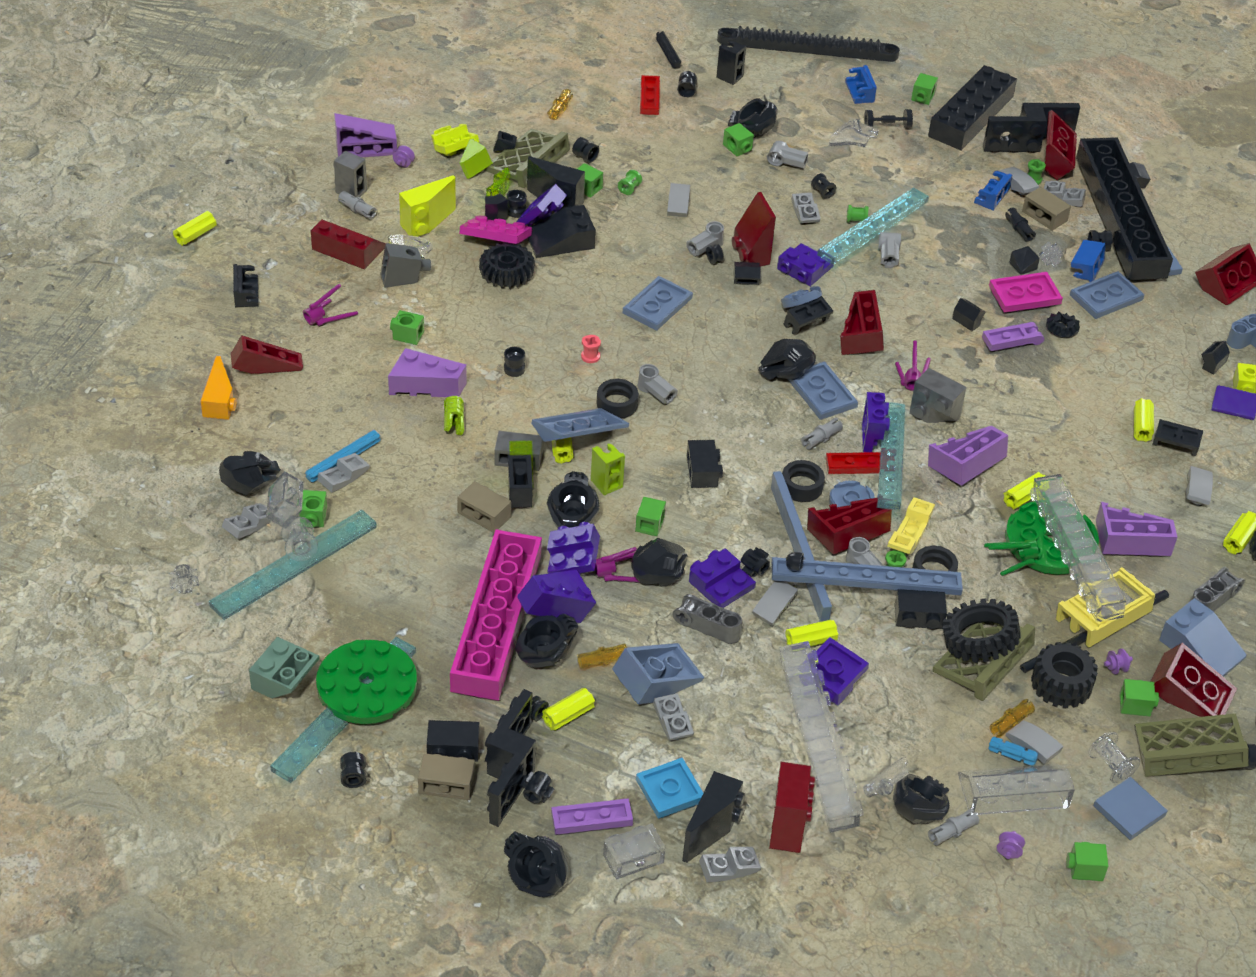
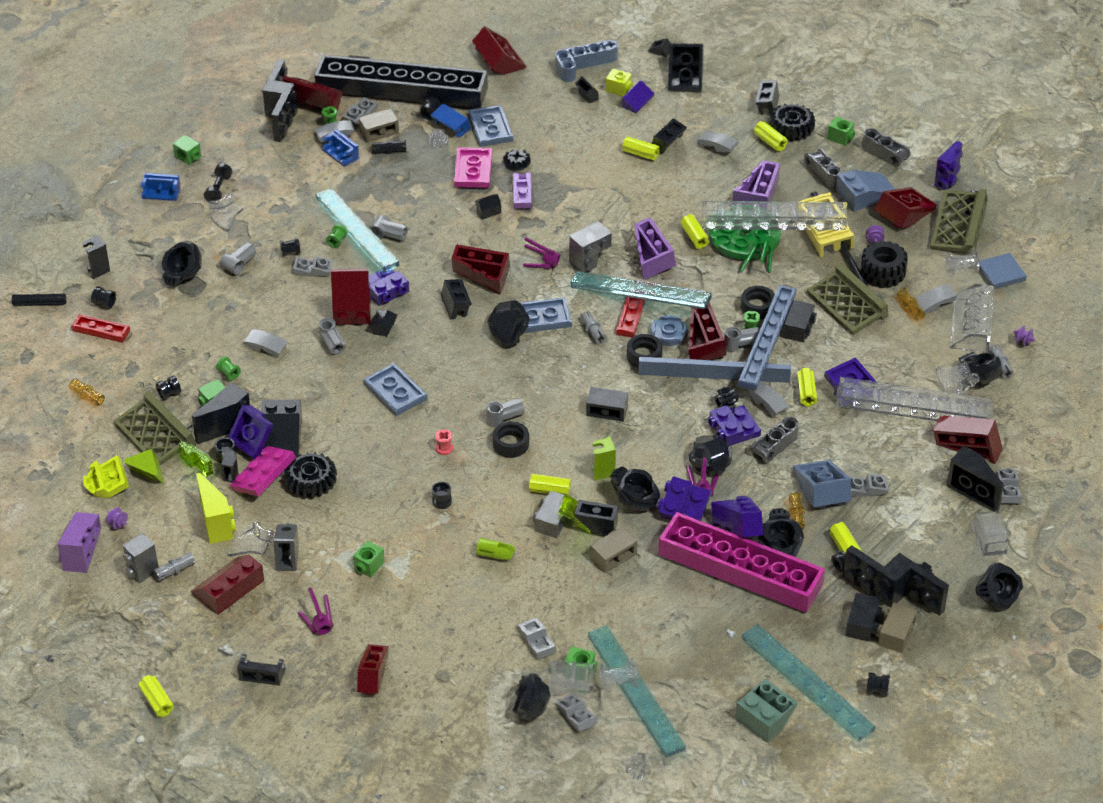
camera: 70 degrees left, 0 degrees up
light orange slope [201,356,237,420] -> none
dark azure axle [305,430,380,482] -> none
green plate [316,640,417,724] -> none
medium lavender wedge [388,348,467,397] -> none
black slope [493,131,517,151] -> none
sand blue slope [531,408,629,442] -> none
medium lavender plate [551,798,633,835] -> none
bright green brick [635,497,666,537] -> none
dark azure plate [636,758,703,819] -> none
black bush [706,244,724,264] -> none
black gear [717,26,900,62] -> none
bright green brick [723,123,754,157] -> none
sand blue tile [781,286,823,308] -> none
black hinge [786,552,804,572] -> none
dark purple plate [861,392,890,452] -> none
light yellow slope [887,497,935,554] -> none
black brick [928,65,1017,151] -> none
black tyre [943,598,1021,663] -> none
dark azure axle [989,737,1038,766] -> none
black slope [1009,246,1040,275] -> none
bright green brick [1066,842,1109,881] -> none
bright green brick [1119,679,1159,717] -> none

